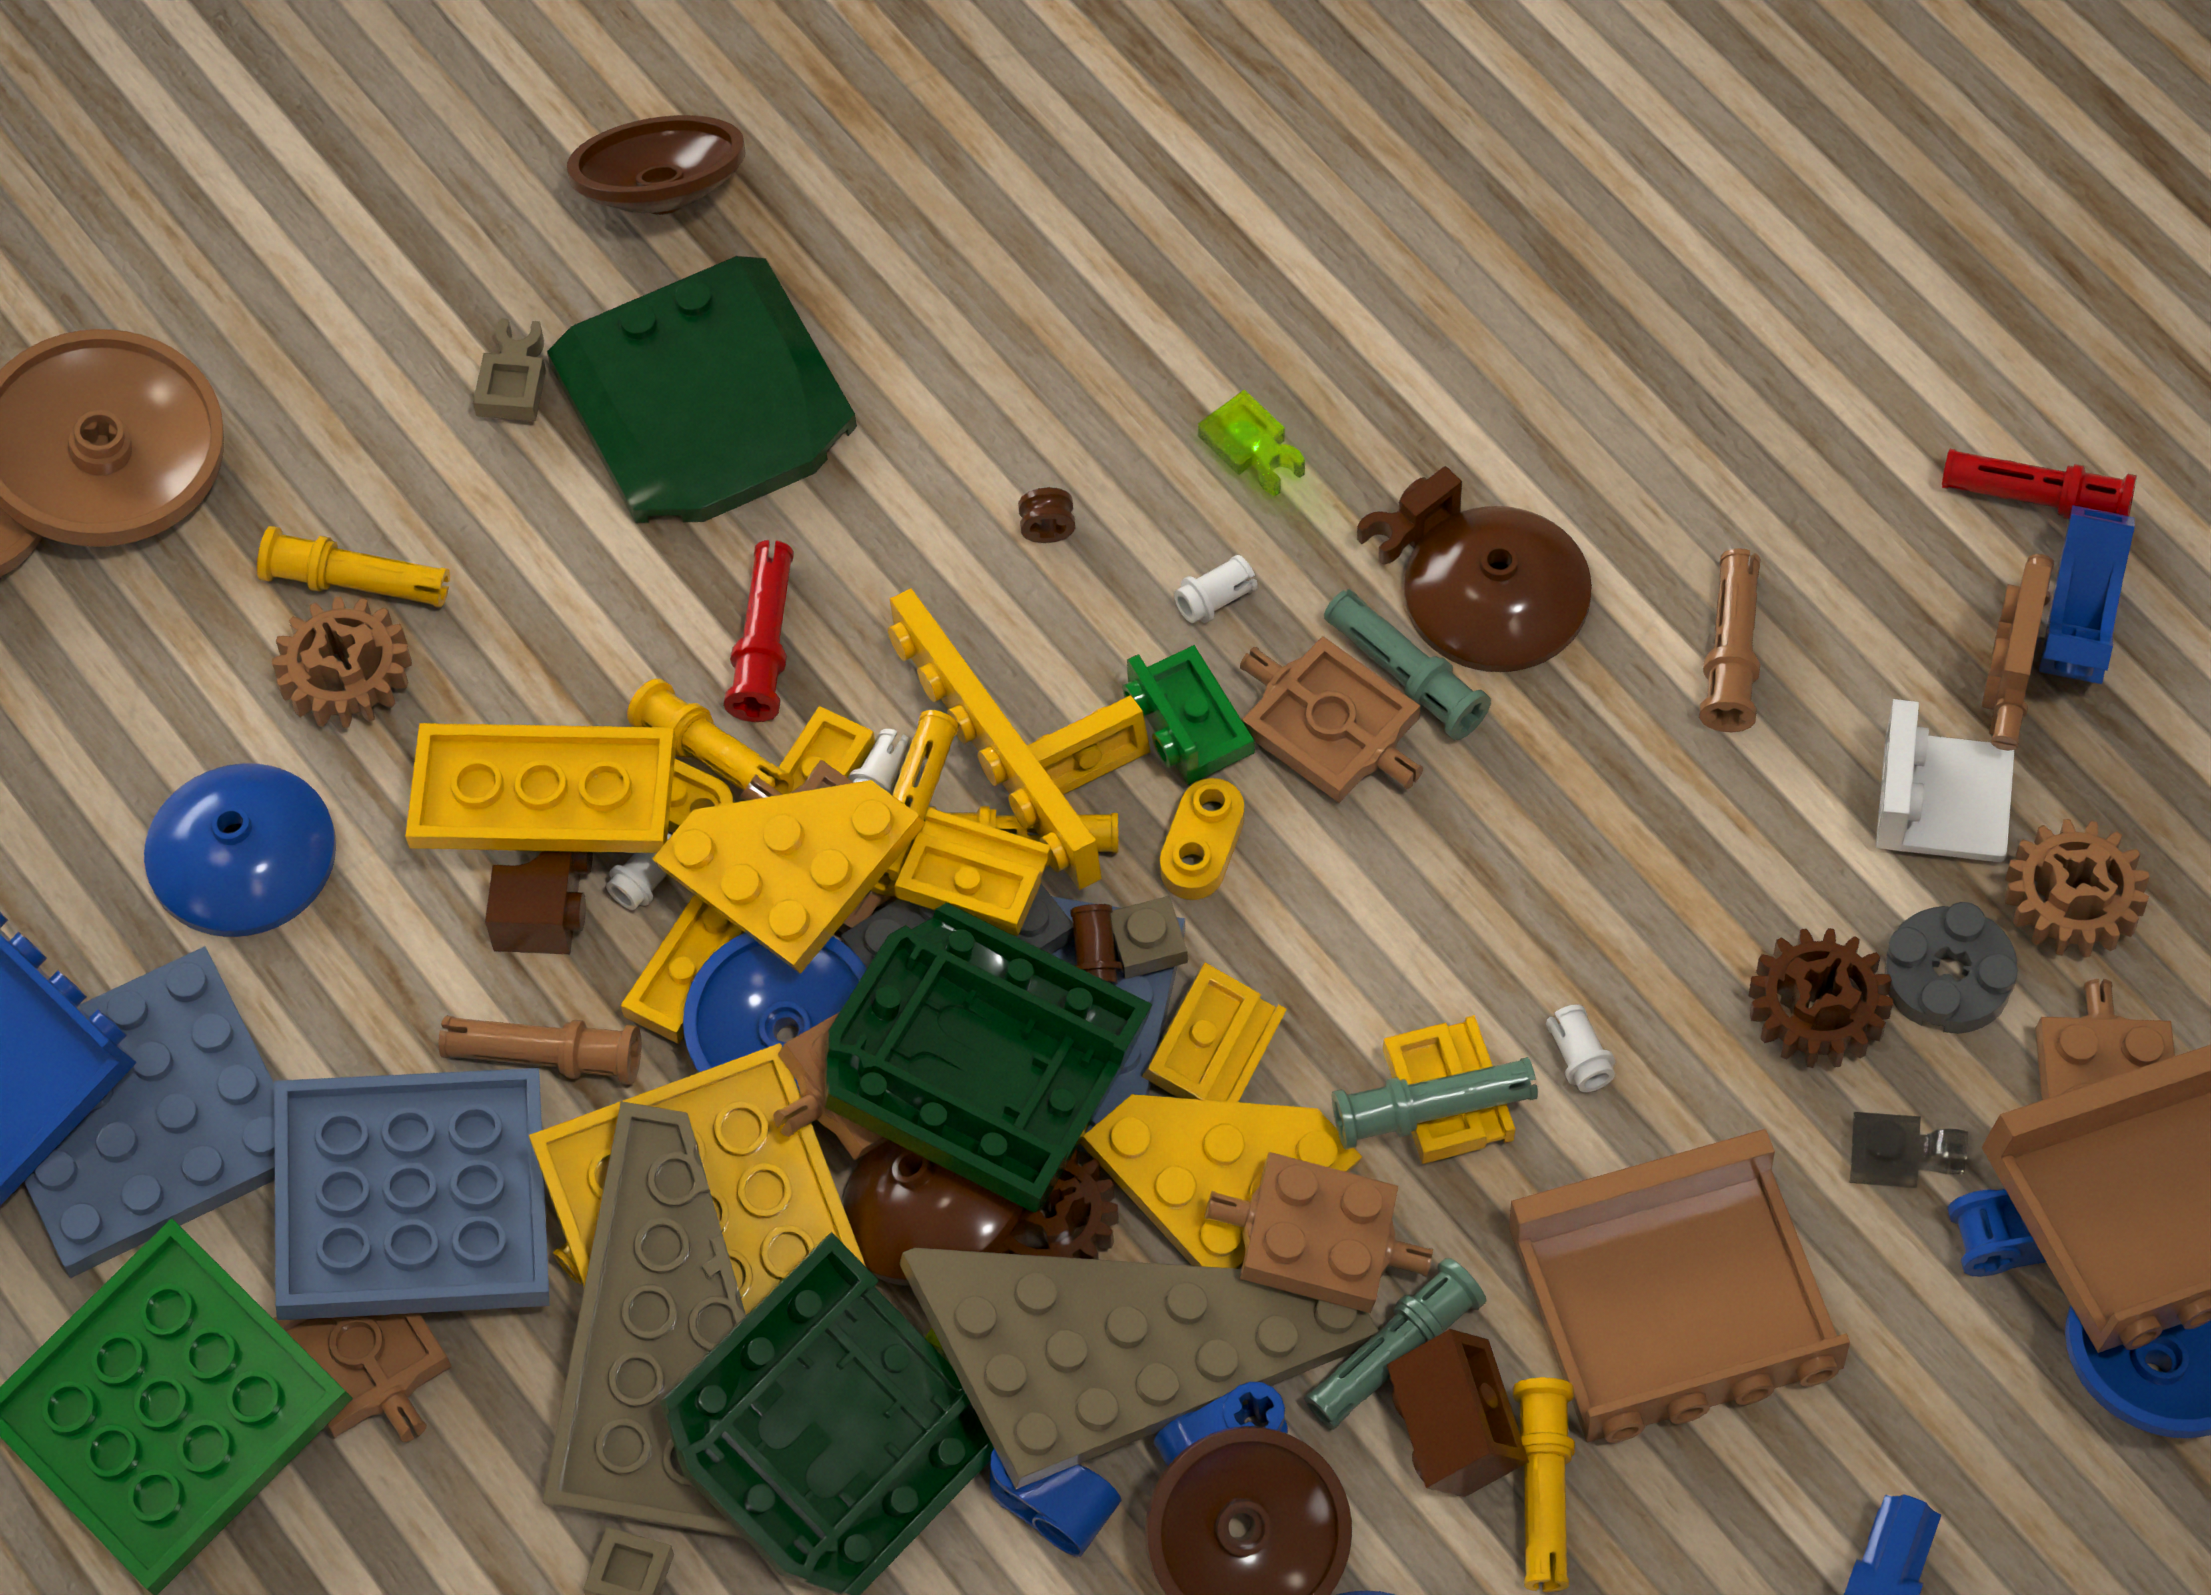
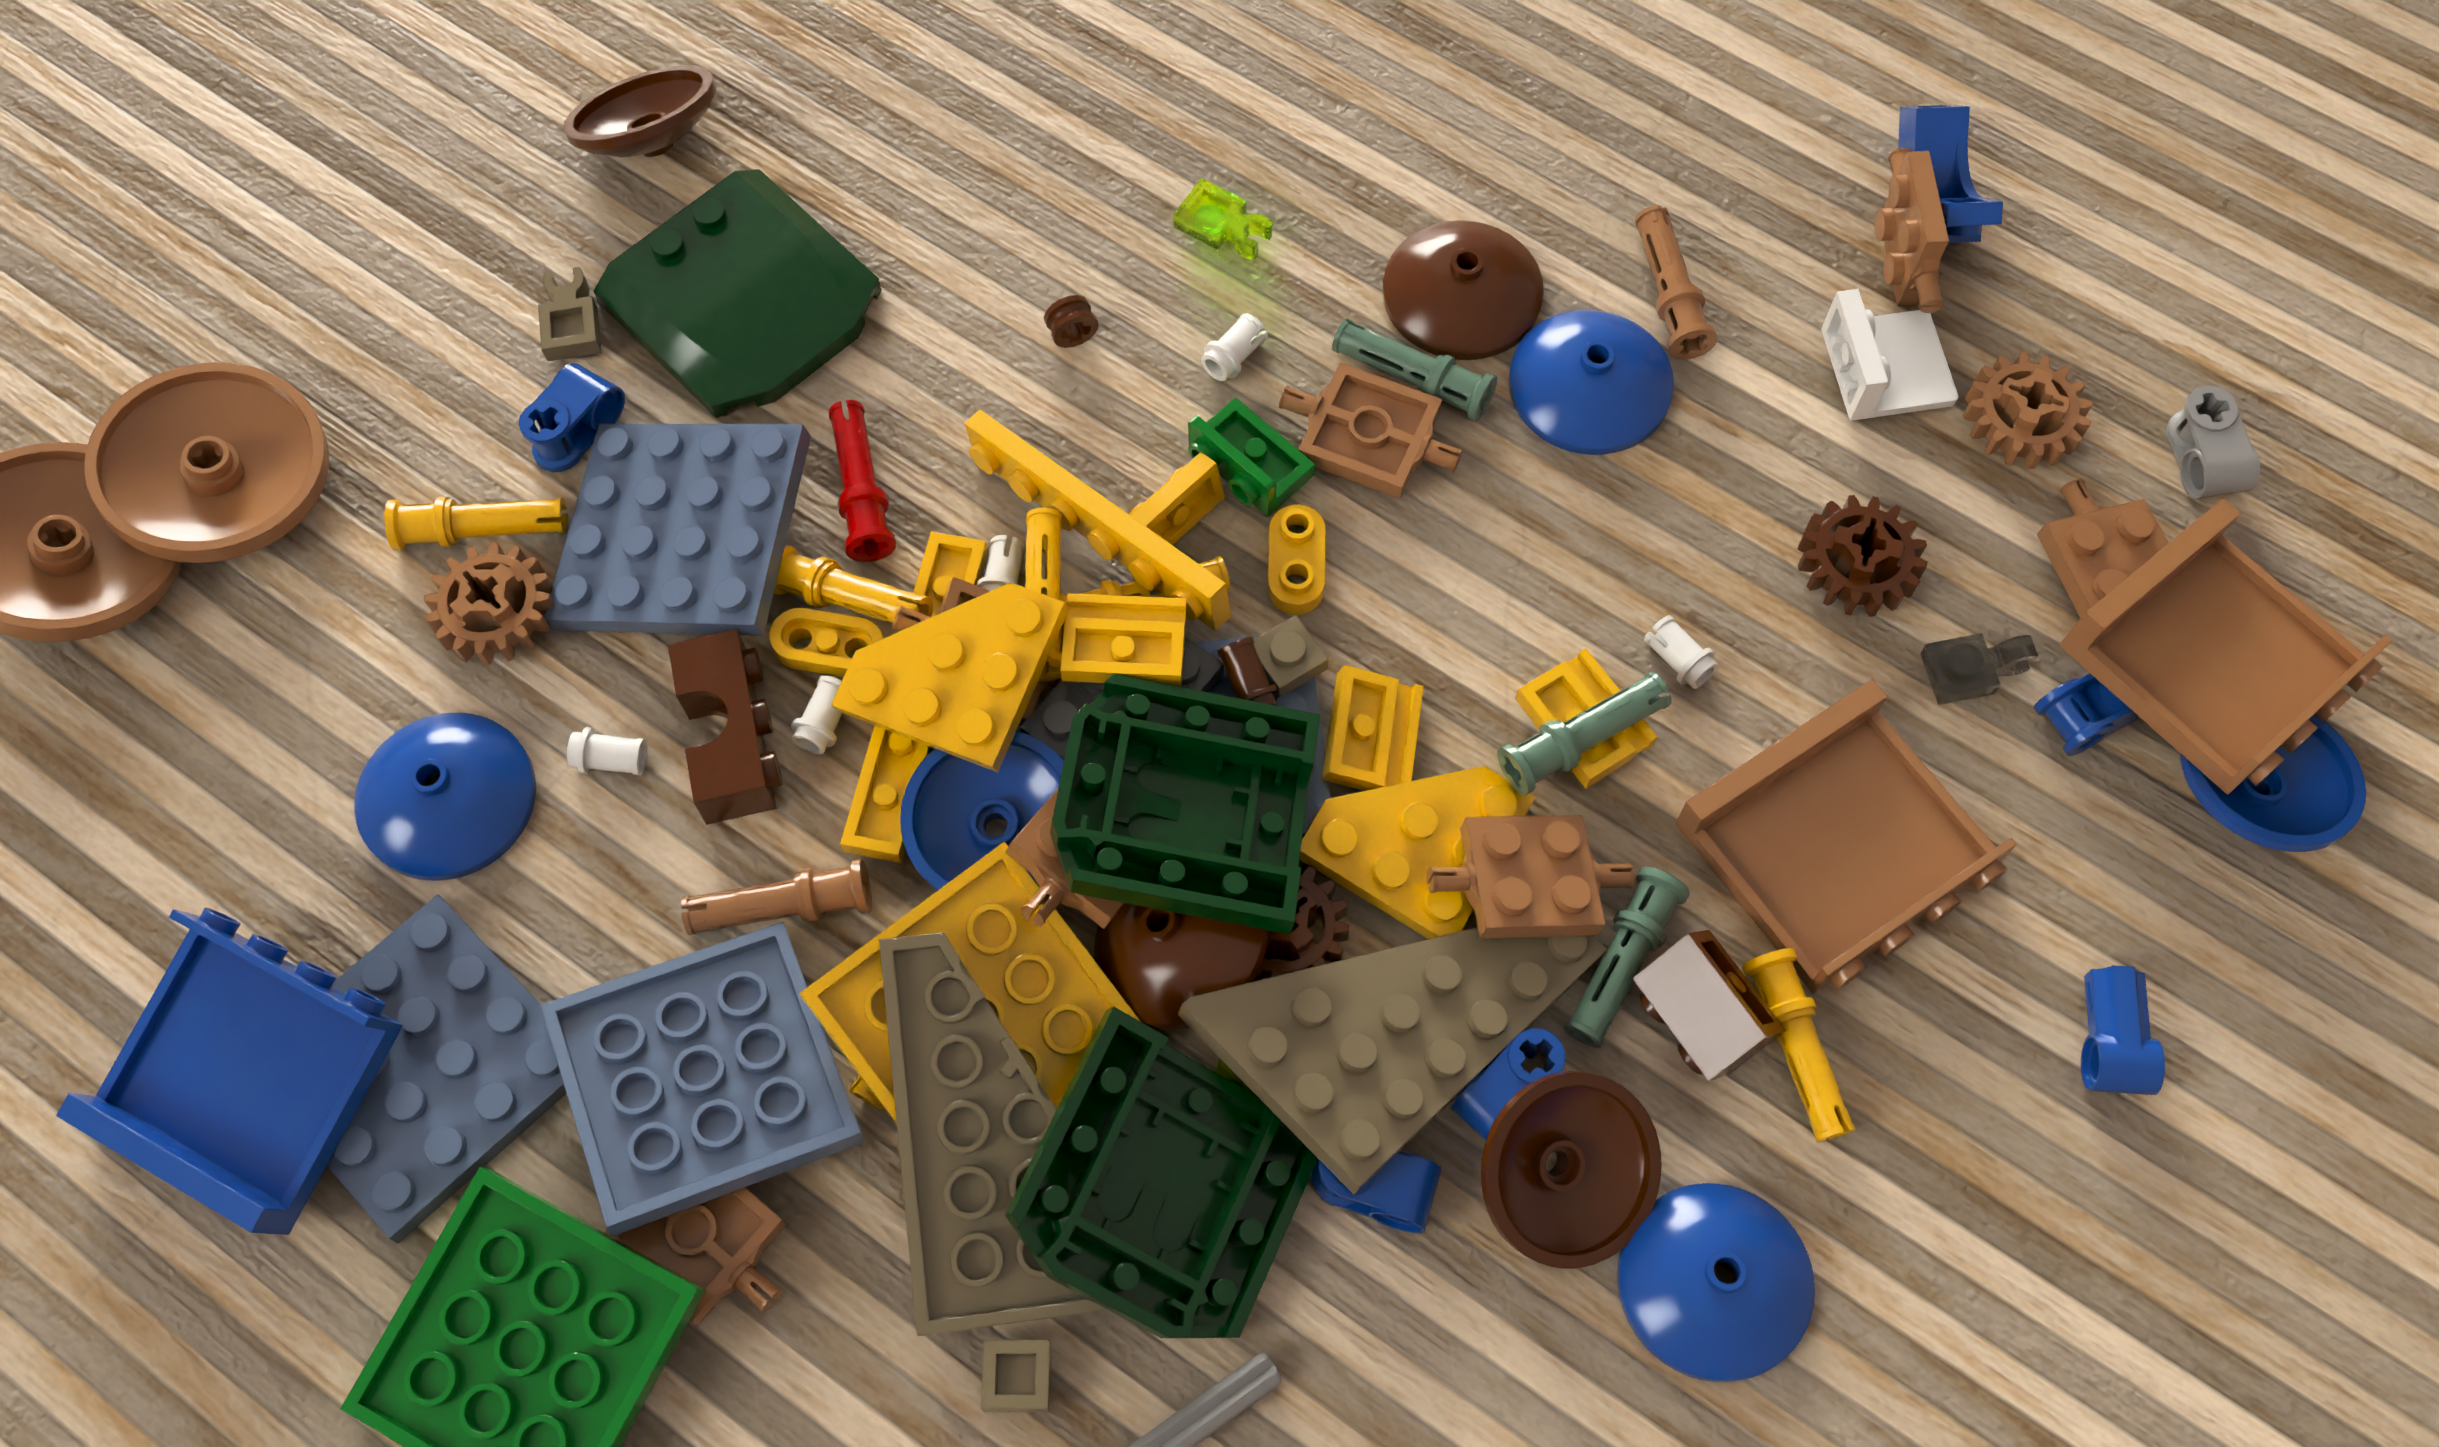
camera: 20 degrees left, 5 degrees up
yellow plate [405,723,677,853] -> none
reddish brown plate [1357,466,1462,565] -> none
dark grey plate [1884,902,2018,1034] -> none
red pin [1942,448,2137,520] -> none
none -> blue piece [518,363,625,472]
none -> sand blue plate [544,424,811,636]
none -> white pin [567,727,648,775]
none -> blue dish [1509,310,1674,455]

